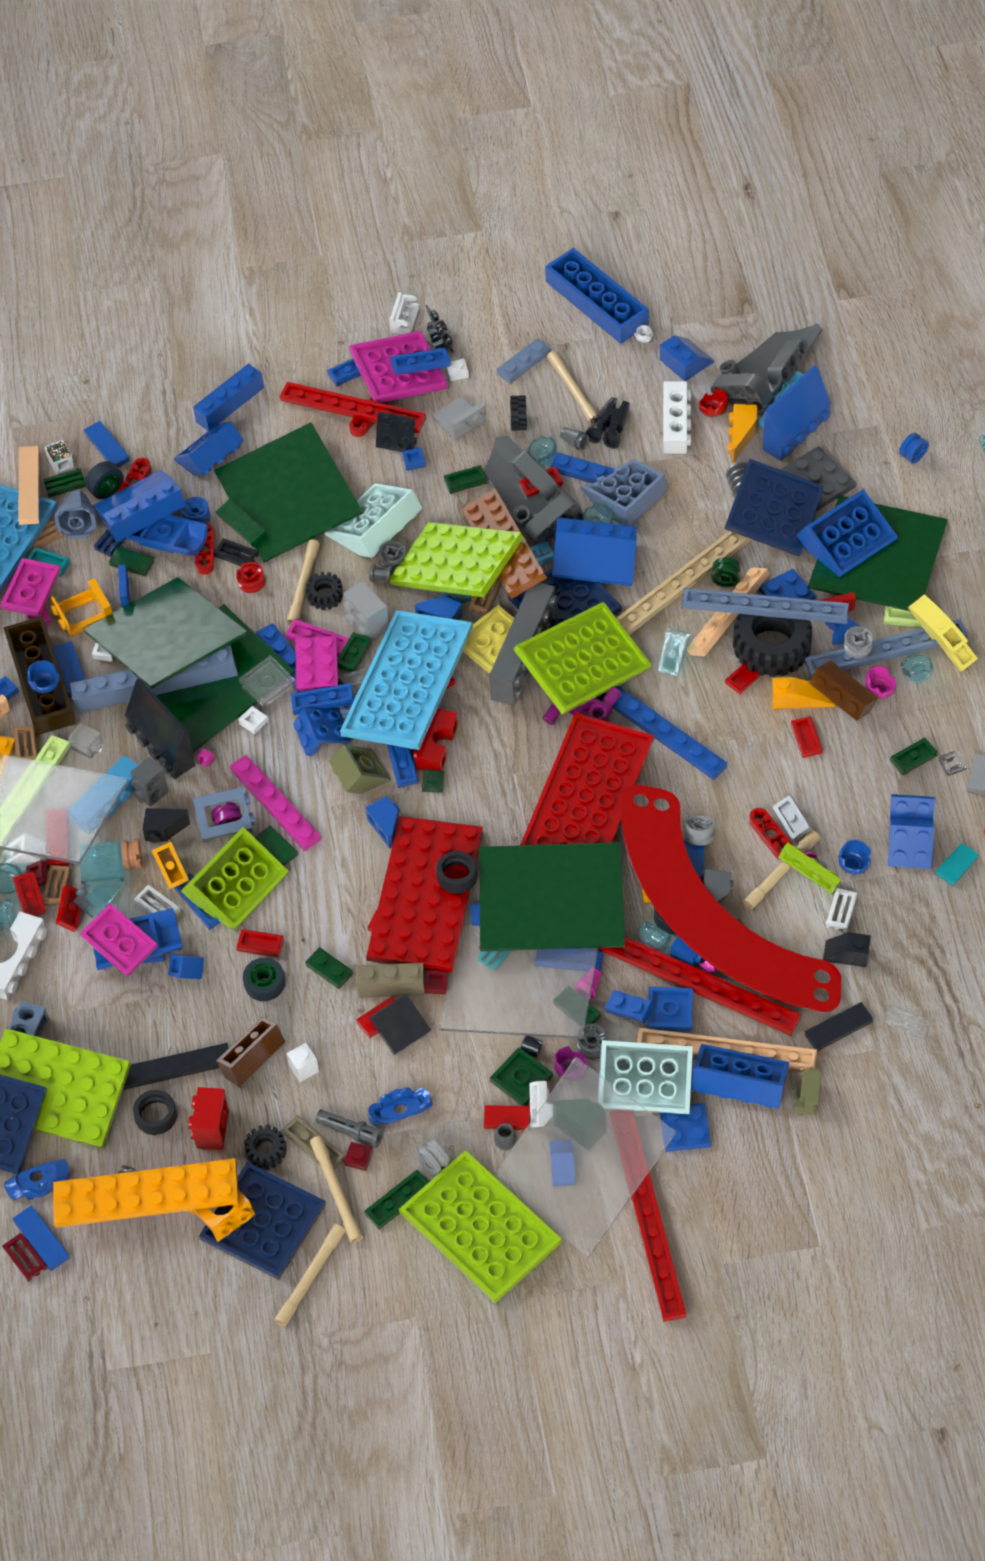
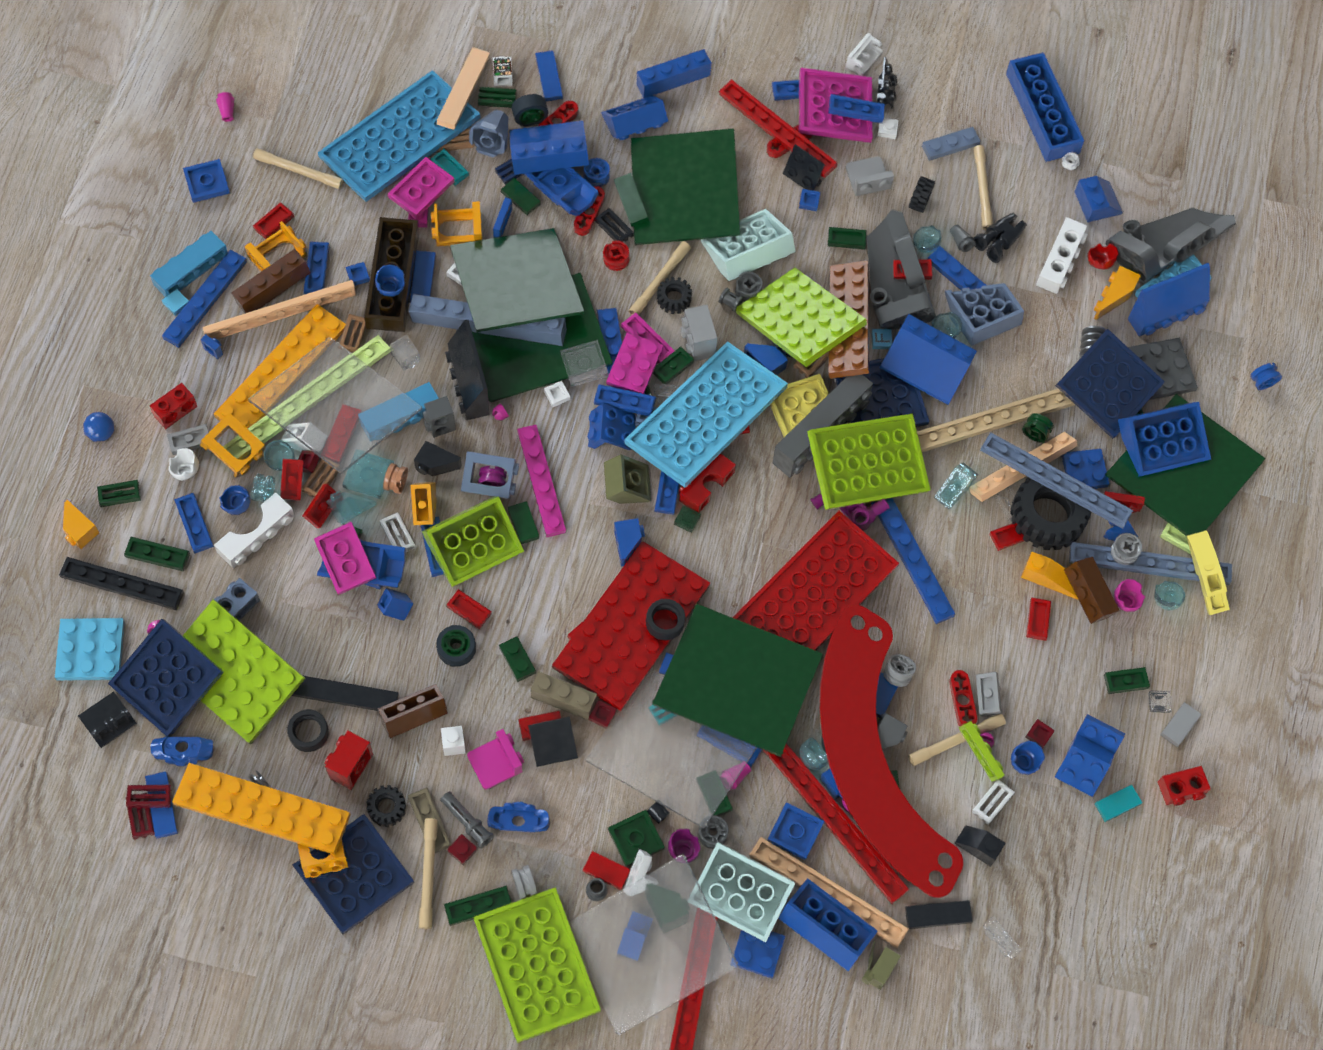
camera: 15 degrees right, 10 degrees up
tan piece [274,1224,346,1328] -> none
blue plate [604,990,654,1024] -> none
none -> dark red tile [126,785,172,808]
none -> dark pink bracket [467,729,524,790]
none -> dark red plate [1025,719,1055,749]

